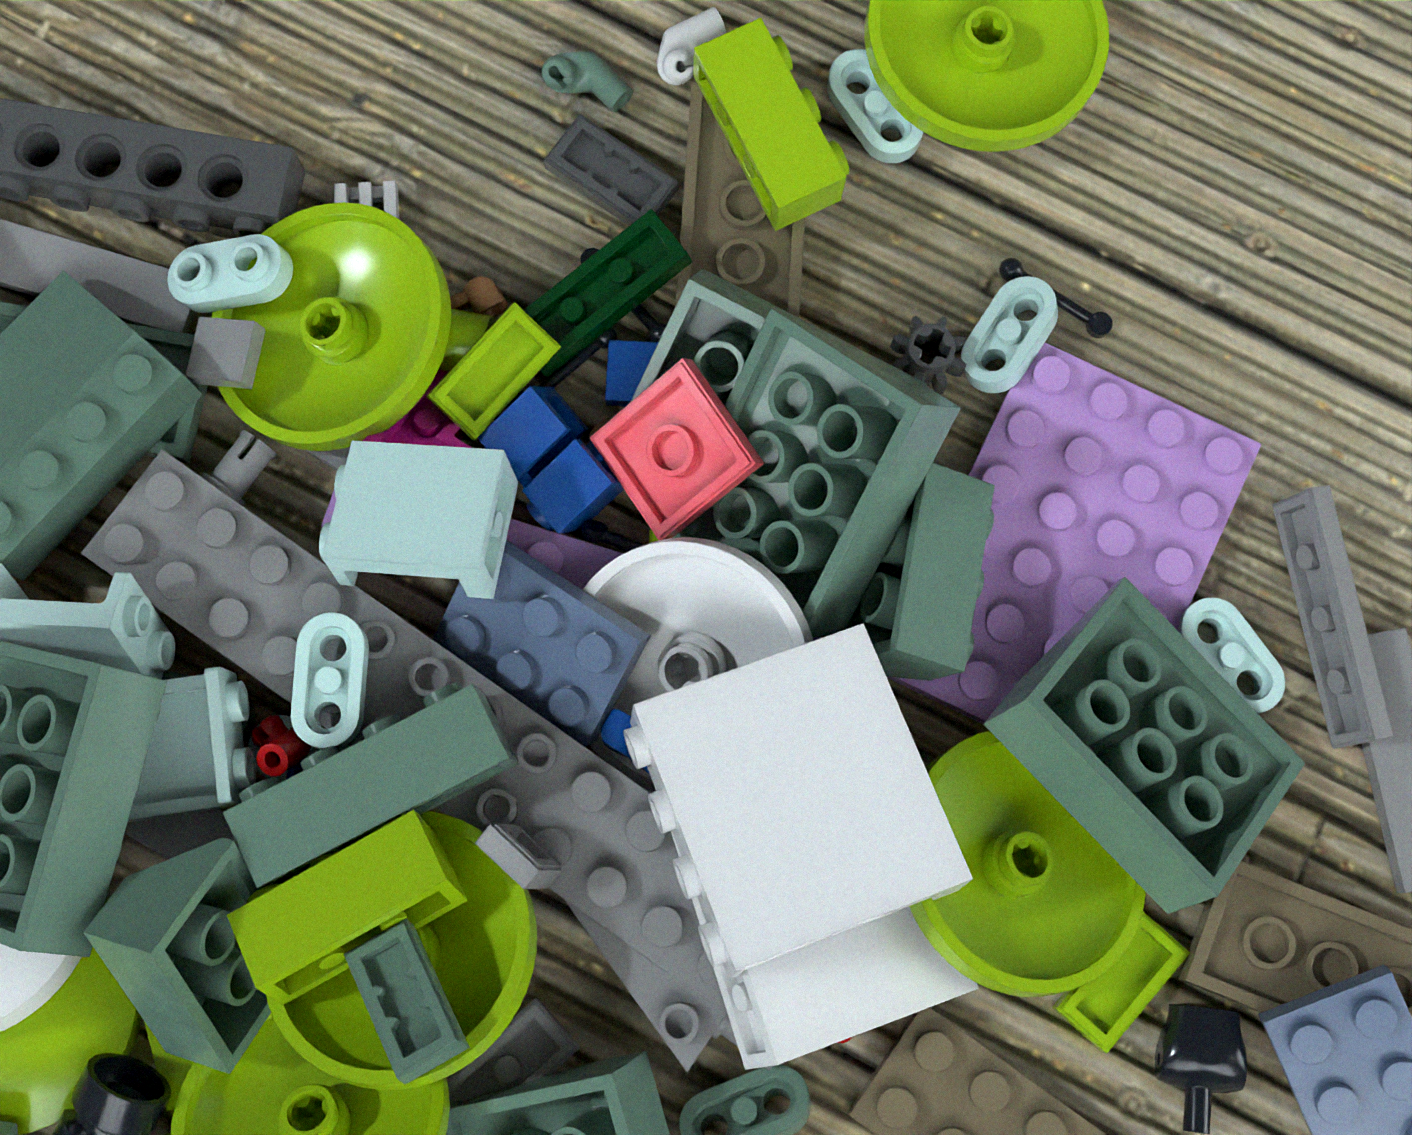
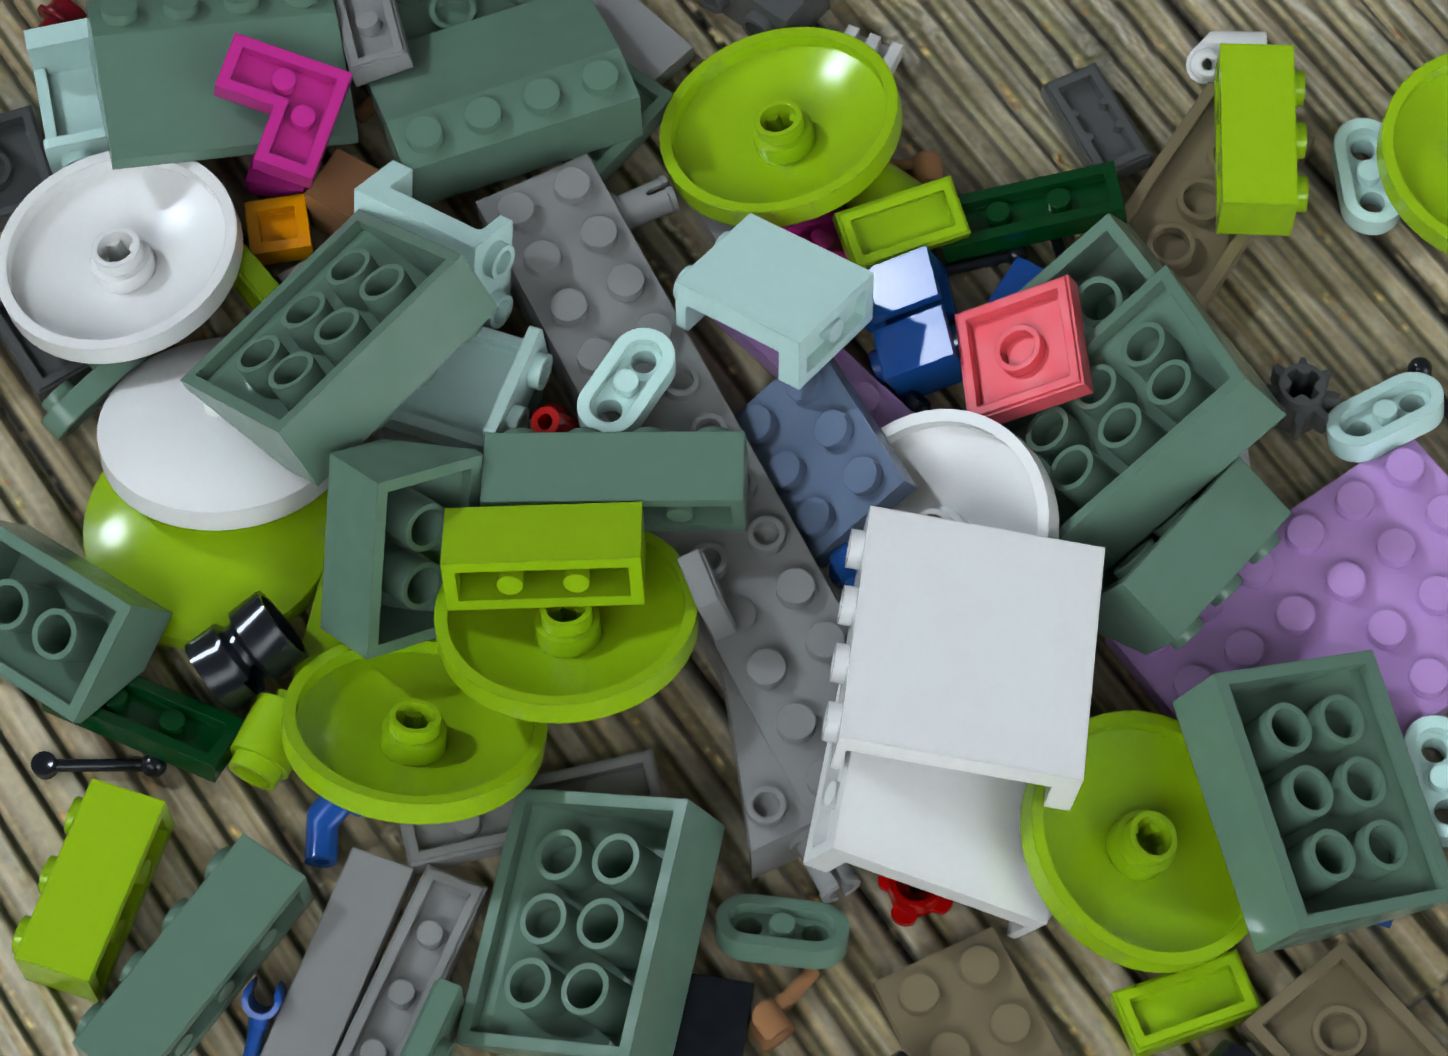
camera: 35 degrees right, 15 degrees down
light aqua plate [167,234,293,313] -> none
light grey tile [185,317,266,389] -> none
sand green plate [344,919,470,1084] -> none
sand green arm [541,51,634,112] -> none

